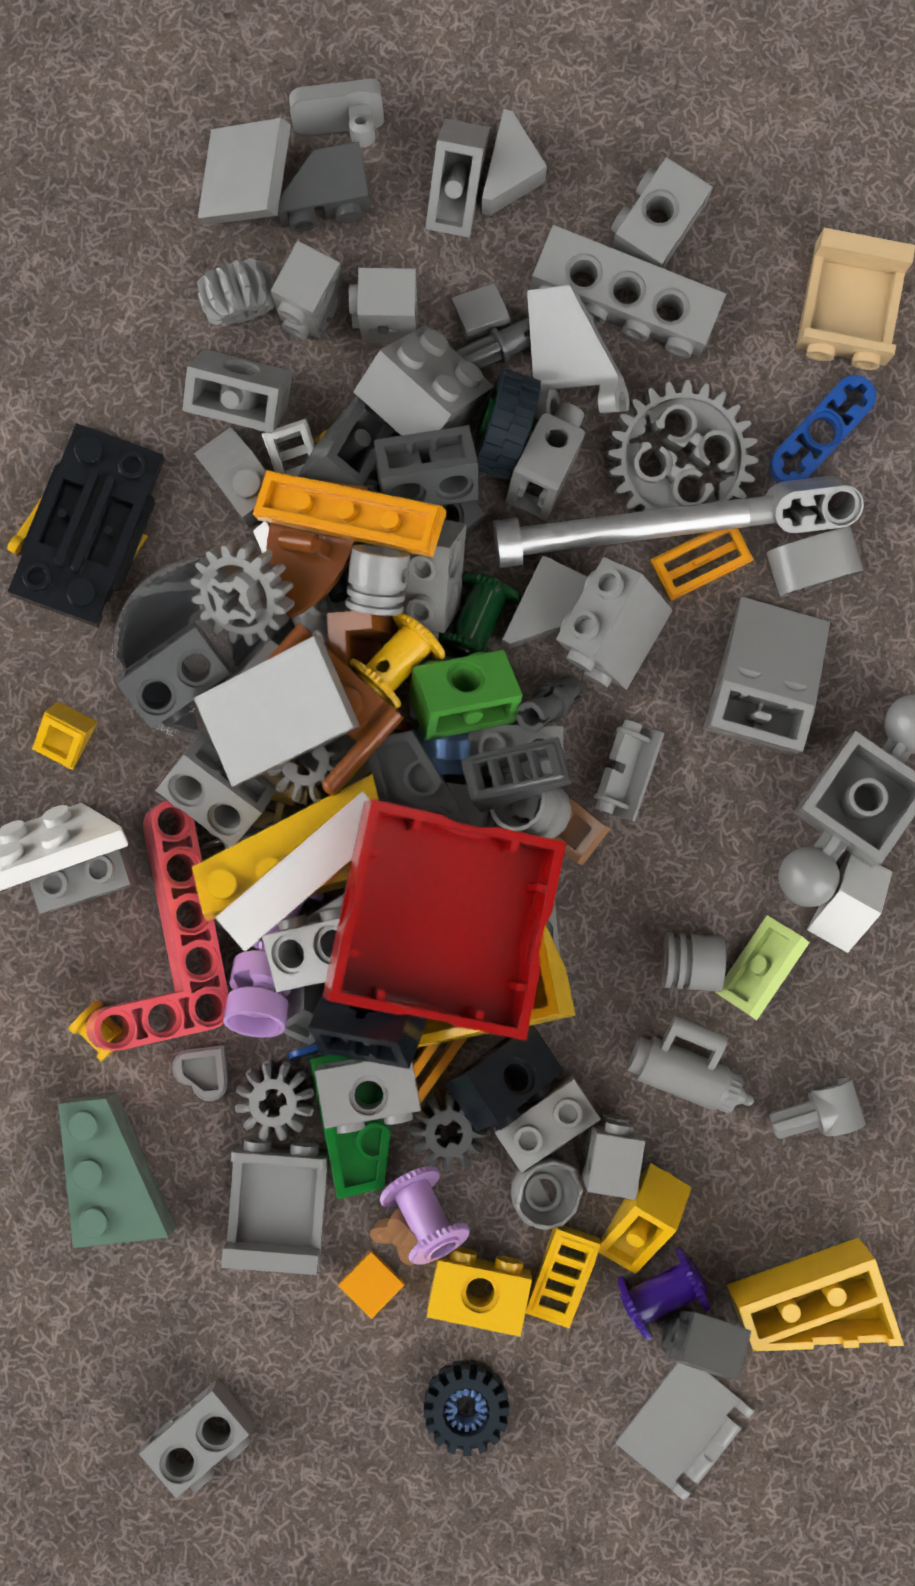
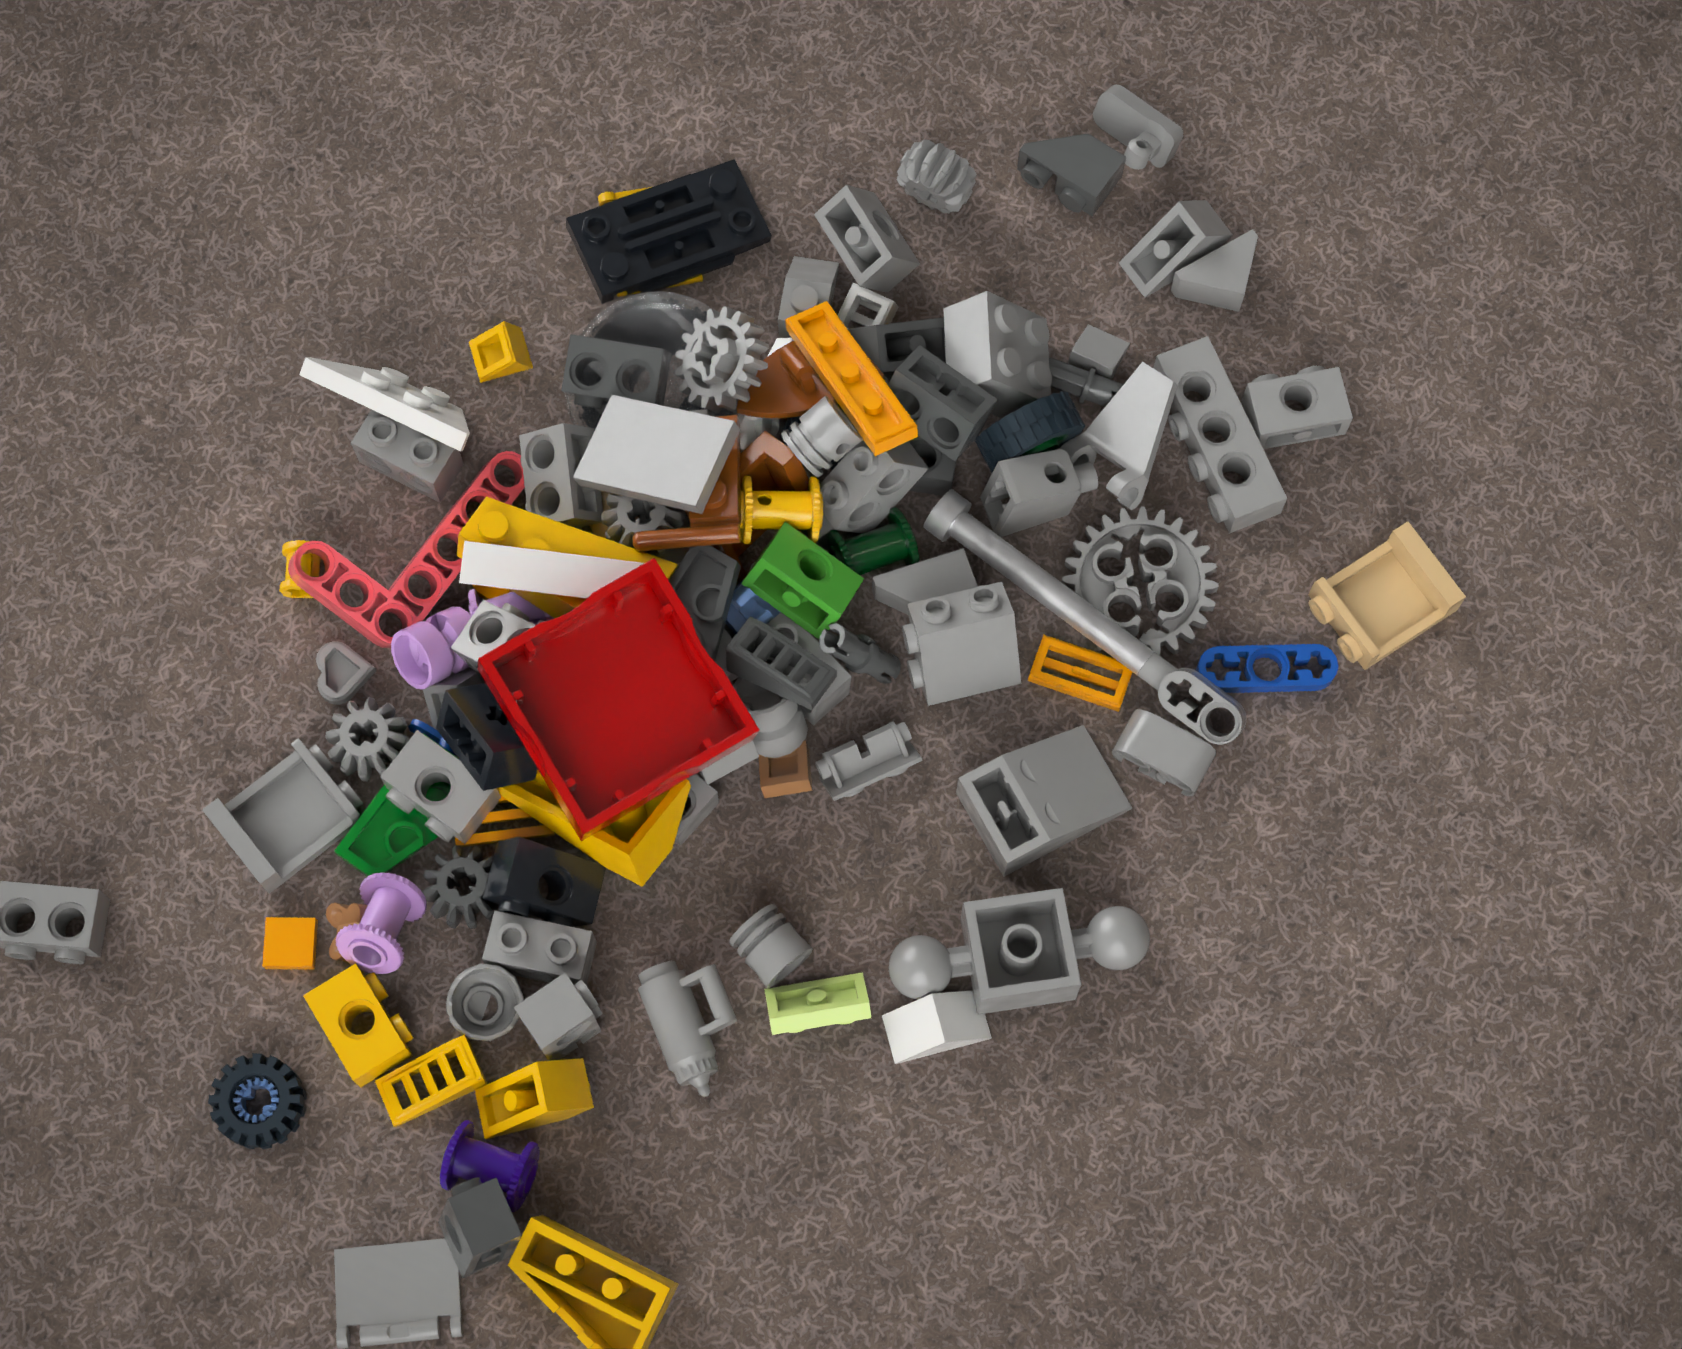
camera: 45 degrees right, 15 degrees down
sand green wedge [58,1092,177,1248] -> none
light grey tile [198,118,291,224] -> none
light grey brick [270,240,346,340] -> none
light grey brick [349,268,418,343] -> none
light grey axle [769,1077,866,1139] -> none

